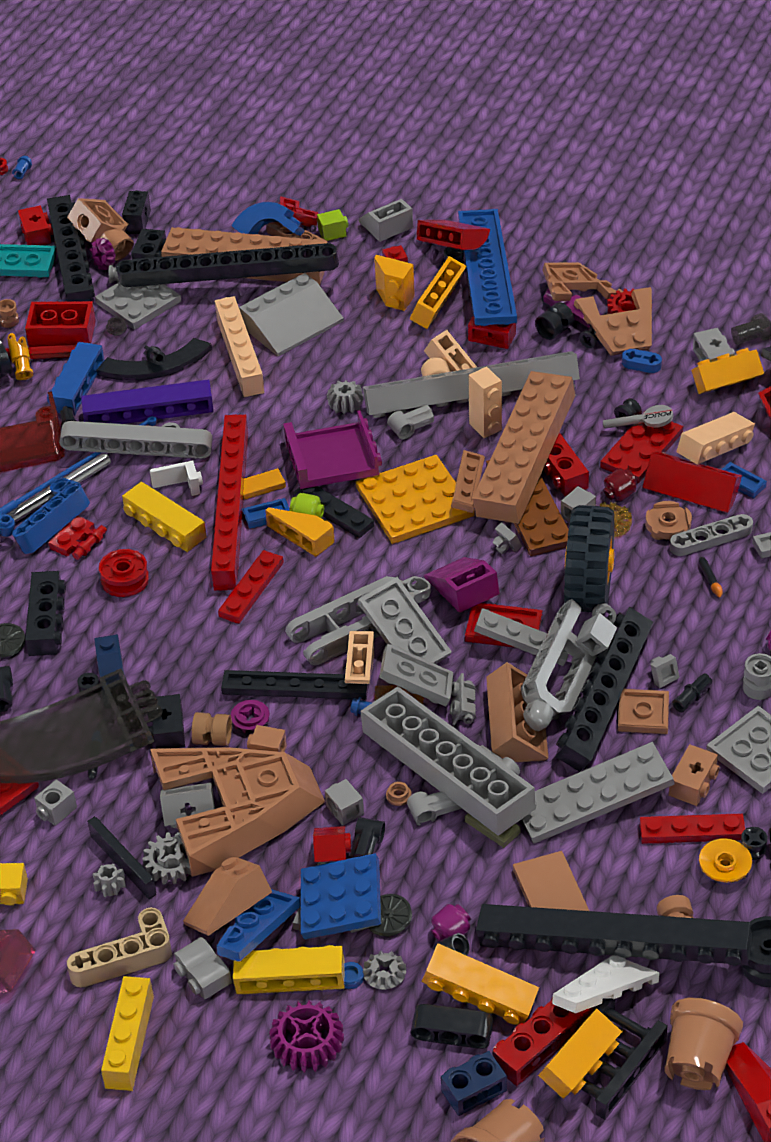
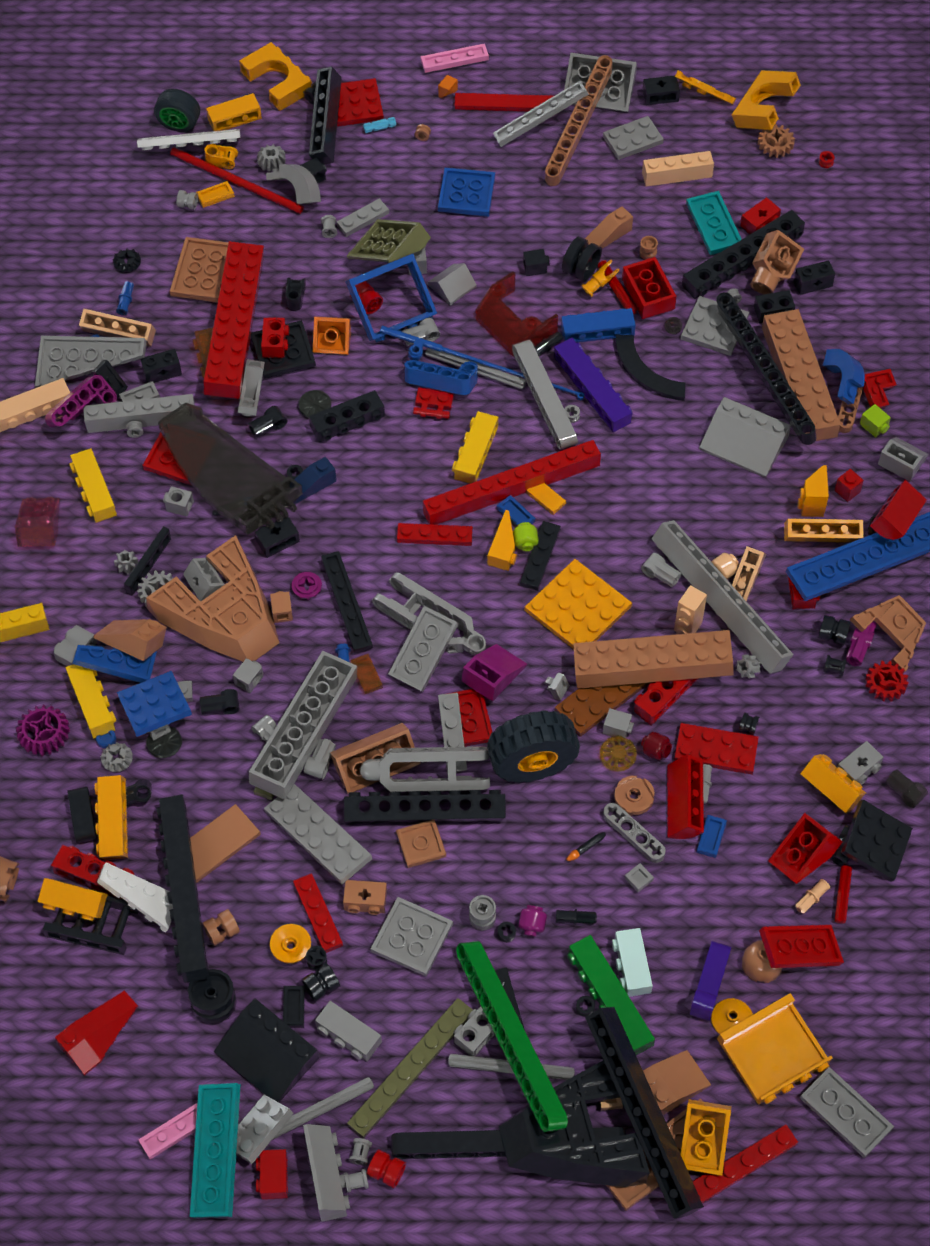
camera: 65 degrees right, 15 degrees up
blue pin [12,156,32,179] -> none
tan beam [67,907,172,988] -> none
magenta gear [90,238,115,270] -> none
red wheel [99,549,149,597] -> none
black axle [143,345,166,365] -> none
white bracket [150,461,203,496] -> none
medium nougat wheel [192,712,232,746] -> none
light nougat brick [215,296,264,397] -> none
magenta panel [283,410,382,489] -> none
red brick [313,826,351,862] -> none
light grey gear [327,380,364,415] -> none
light nougat slope [345,631,374,684] -> none
light grey plate [379,644,453,706] -> none
nougat plate [386,782,411,806] -> none
magenta head [431,904,471,941] -> none
dark blue brick [441,1051,507,1116] -> none
light grey hinge [450,673,476,726] -> none
nougat tile [451,450,485,513] -> none
nougat wing [574,287,652,356] -> none
light grey brick [575,613,617,657] -> none
light grey bush [592,603,616,624] -> none
light grey piece [603,405,674,429] -> none
blue beam [622,349,662,373] -> none
light grey tile [650,654,680,688] -> none
nougat piece [665,998,743,1090] -> none
black axle [672,673,713,713] -> none
light nougat brick [676,412,755,464] -> none

